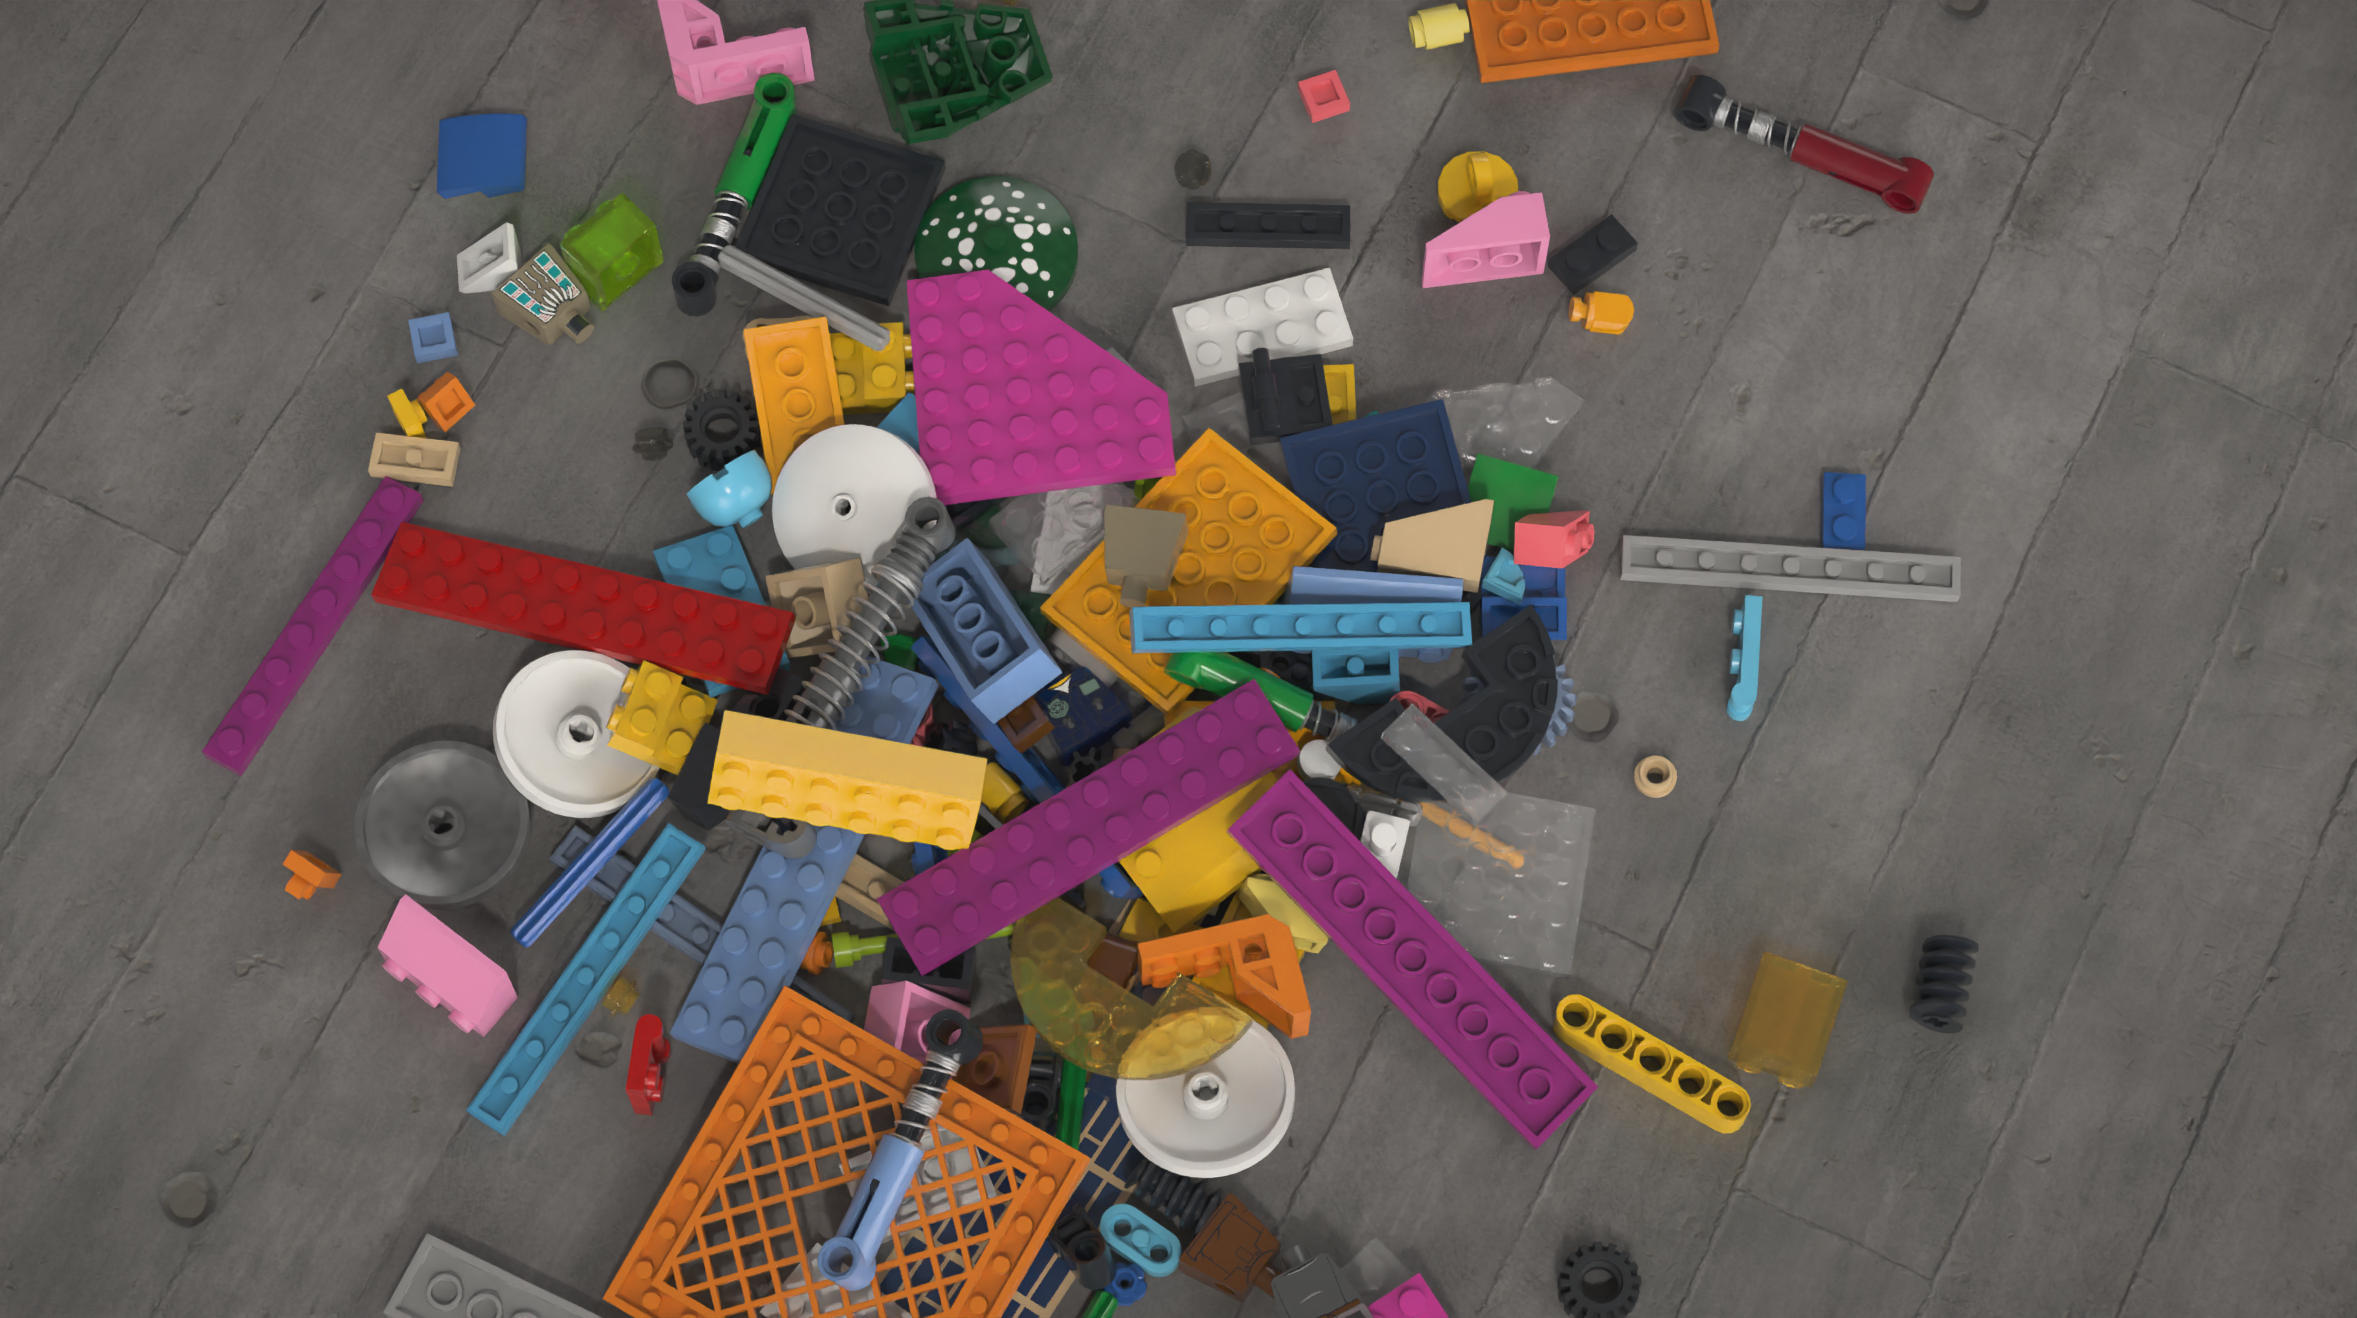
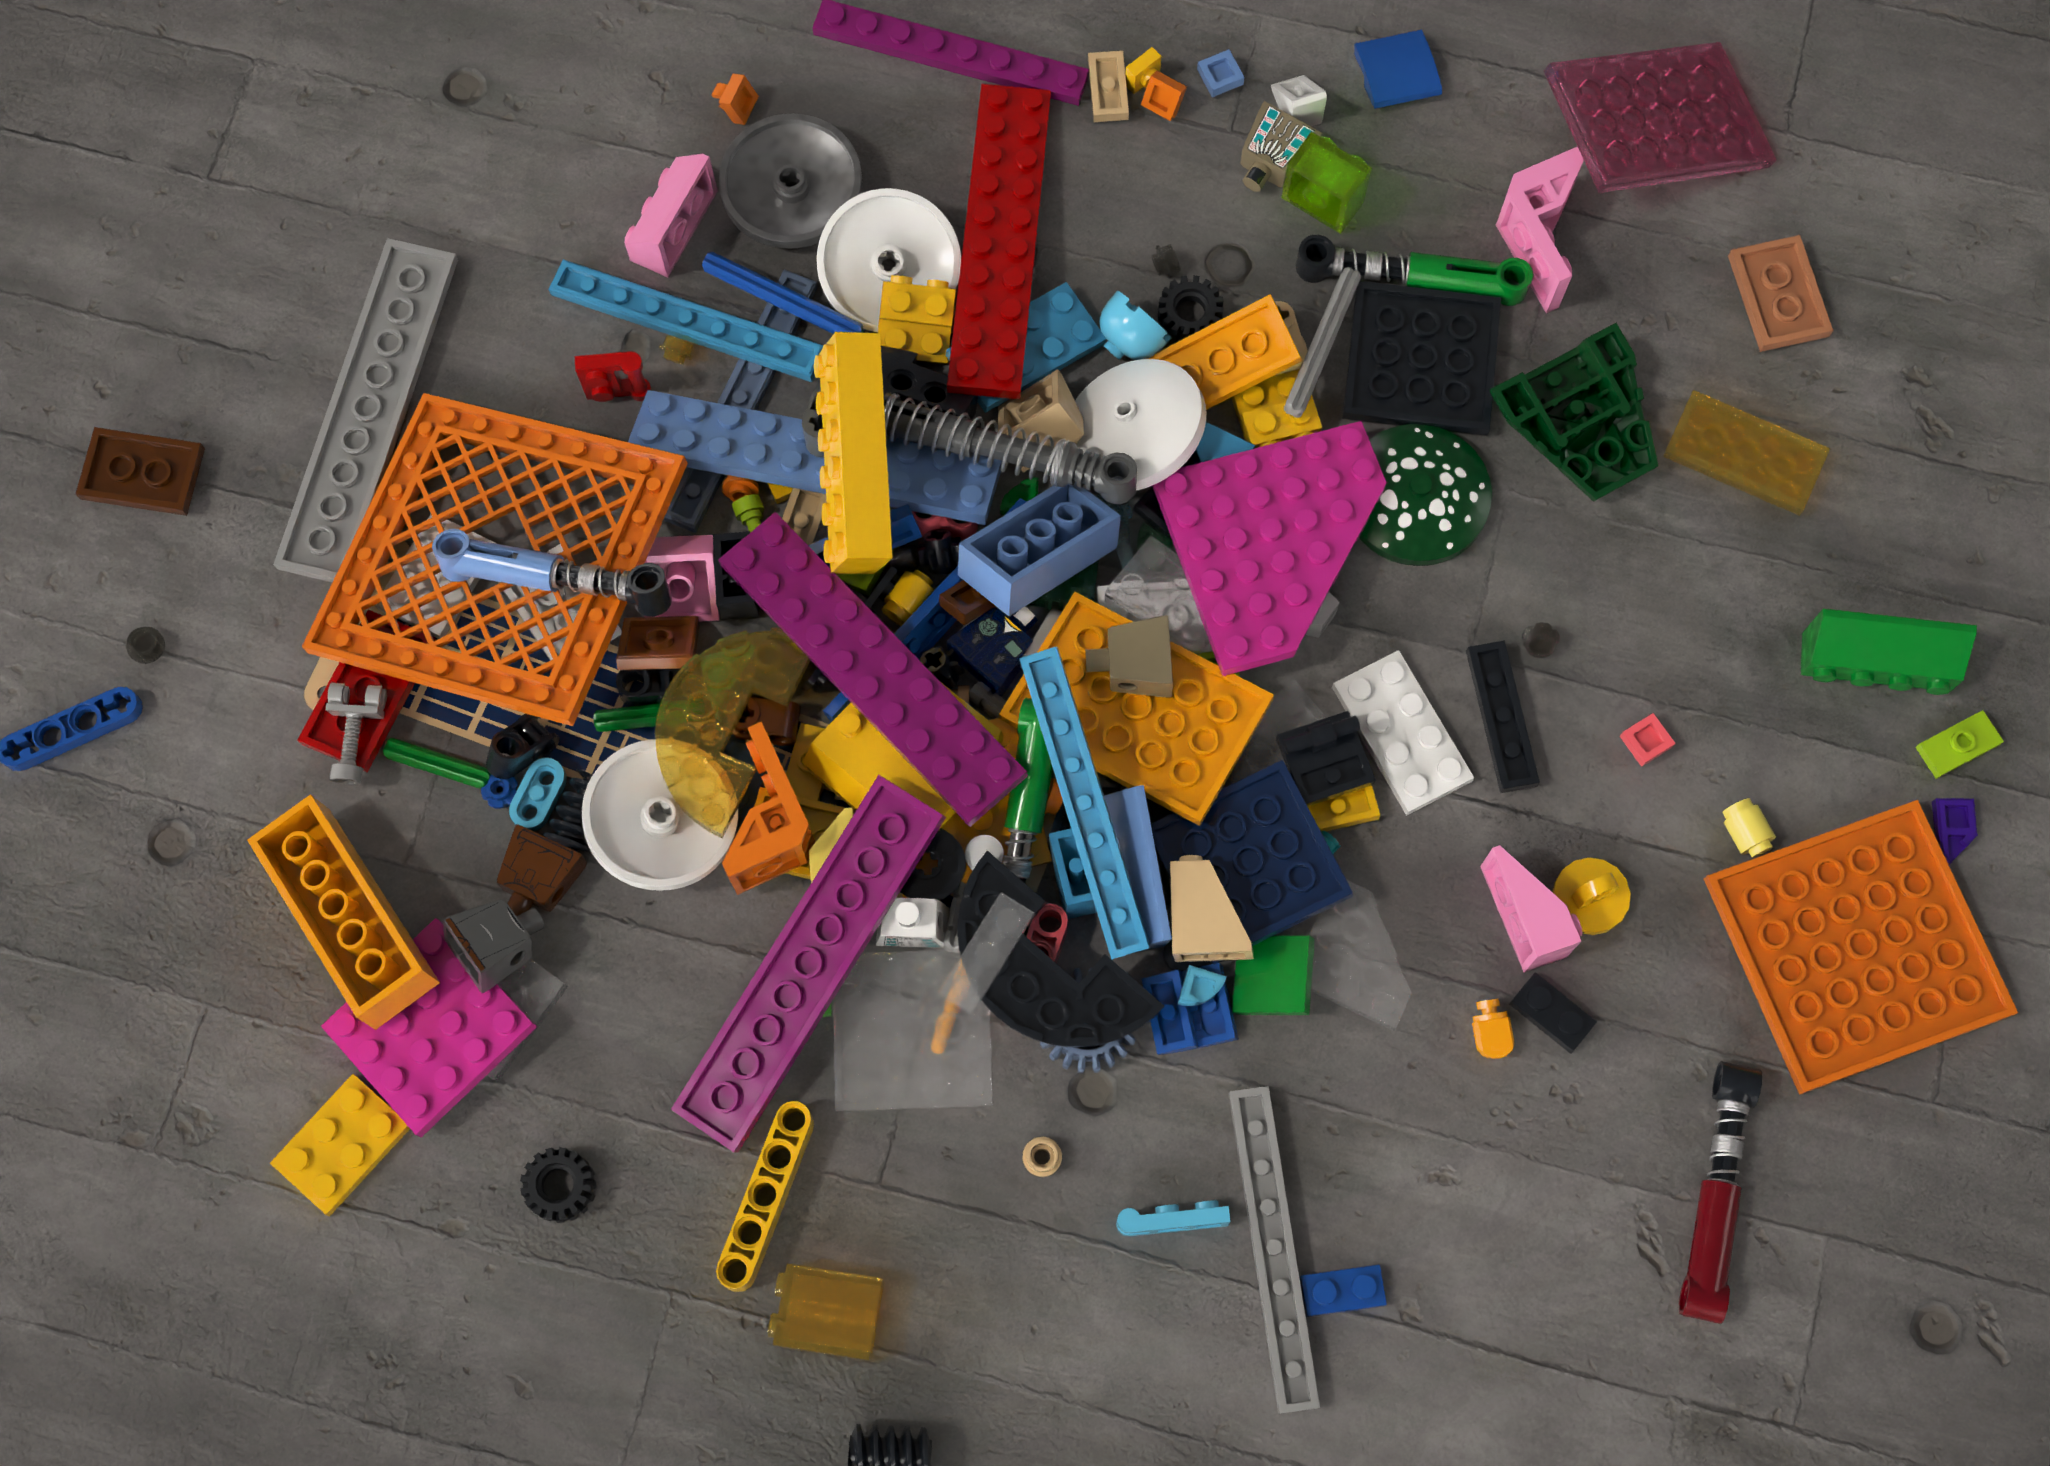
camera: 80 degrees right, 5 degrees up
coral slope [1514,510,1595,568] -> none

